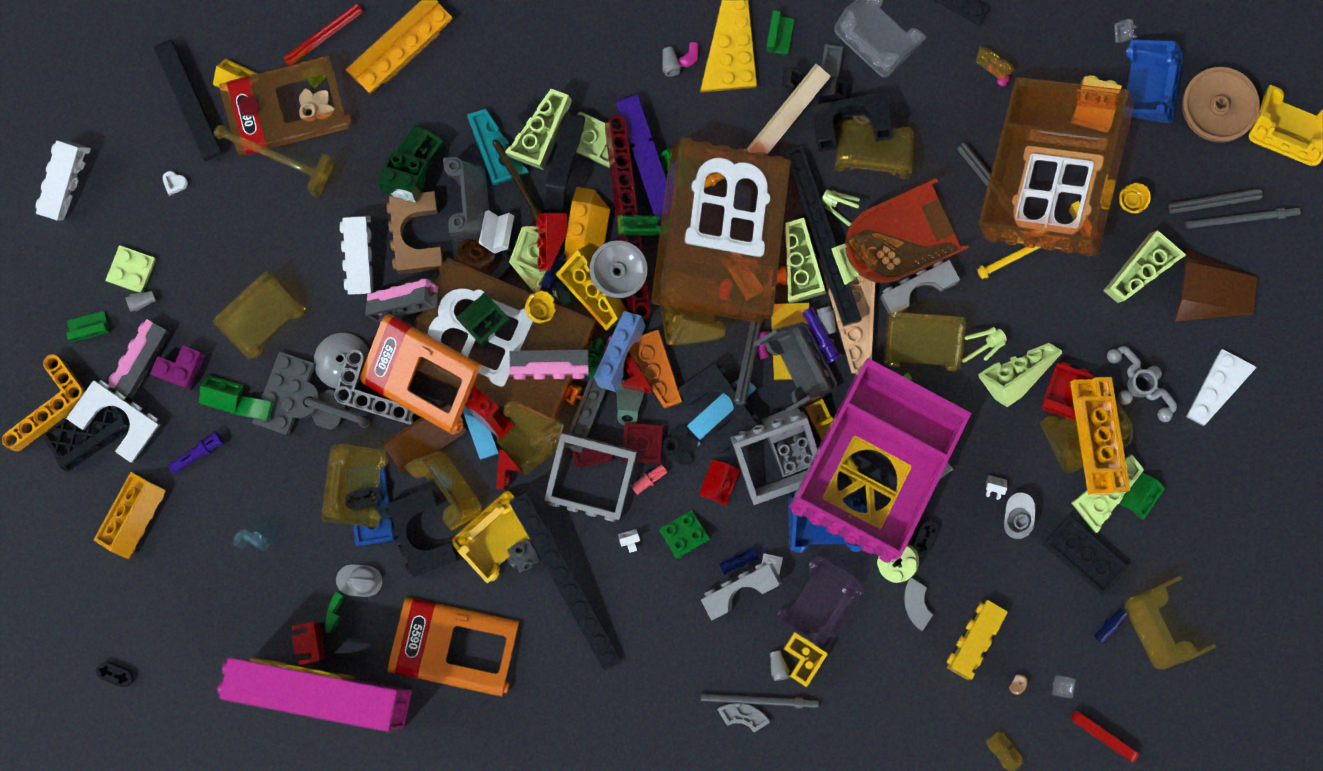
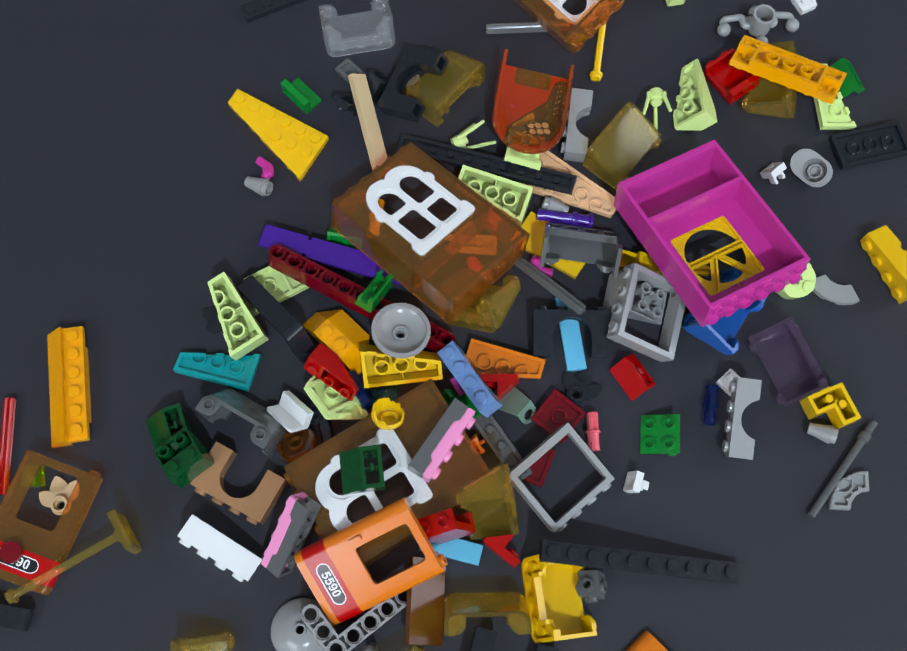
camera: 60 degrees left, 10 degrees down
dark brown piece [493,140,545,223] -> none

